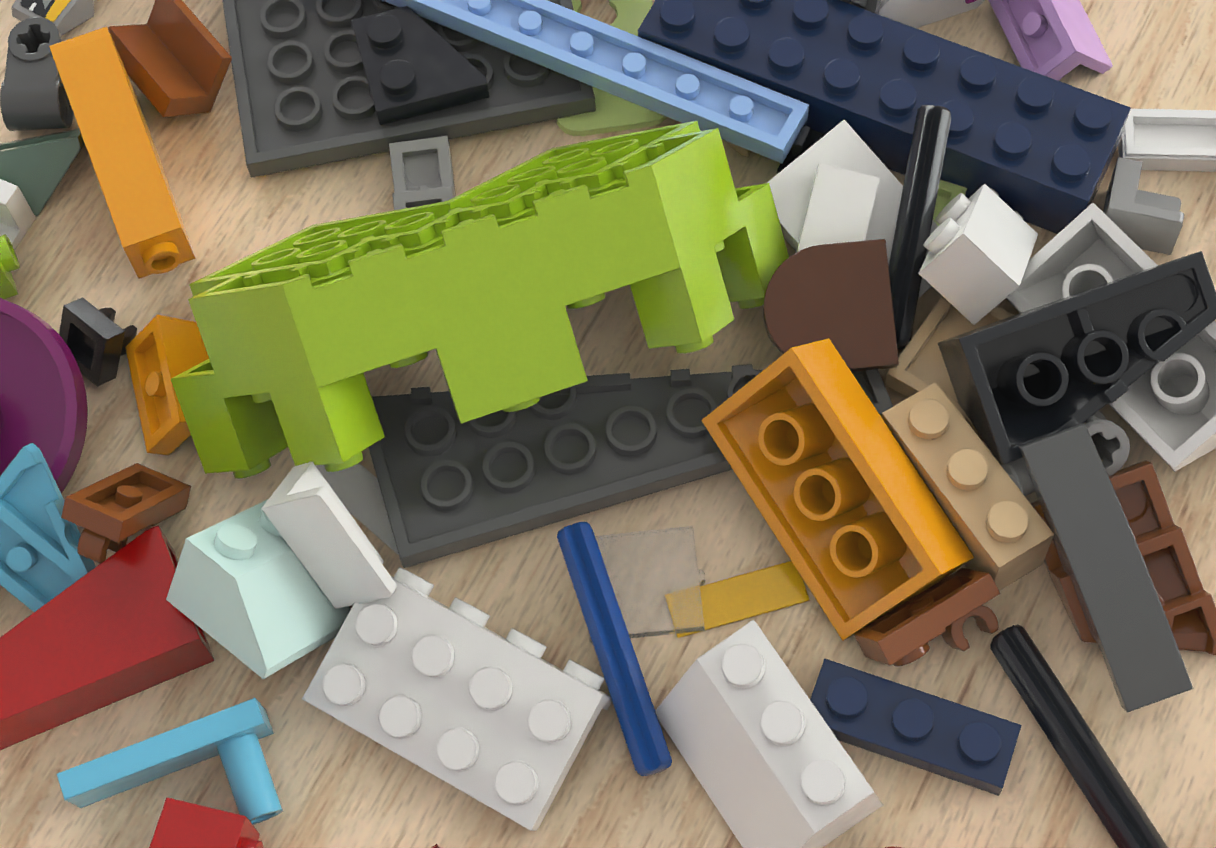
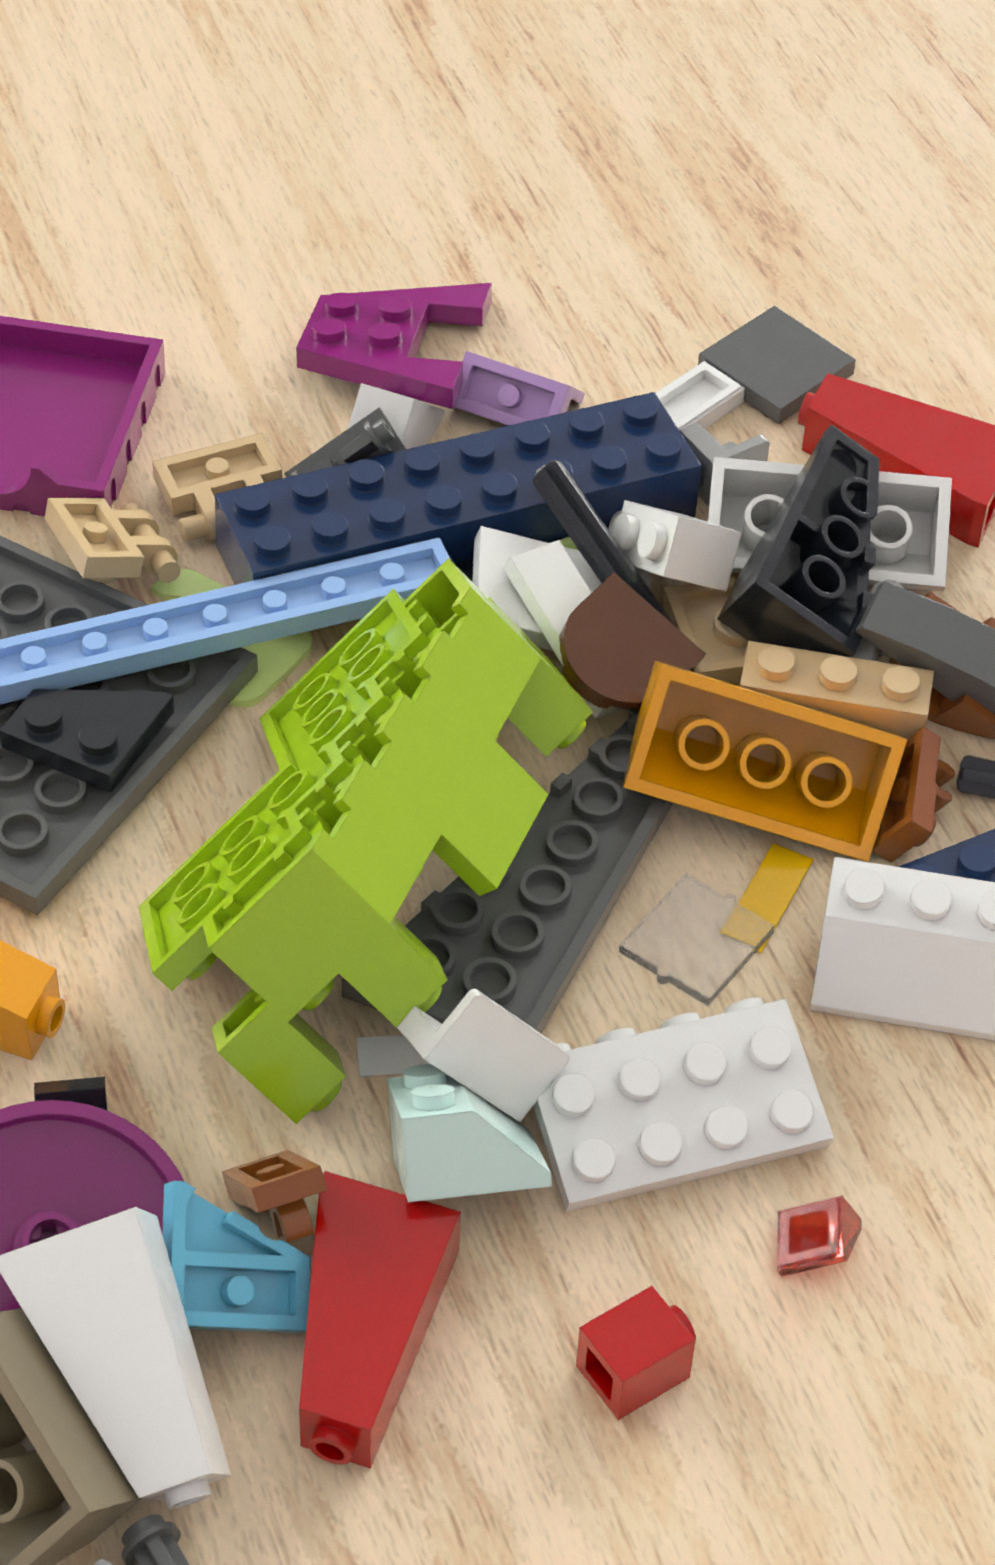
camera: 55 degrees left, 15 degrees down
medium azure piece [57,698,283,824] -> none
light orange panel [125,315,209,456] -> none
light grey slope [389,136,456,210] -> none
blue axle [557,522,672,776] -> none

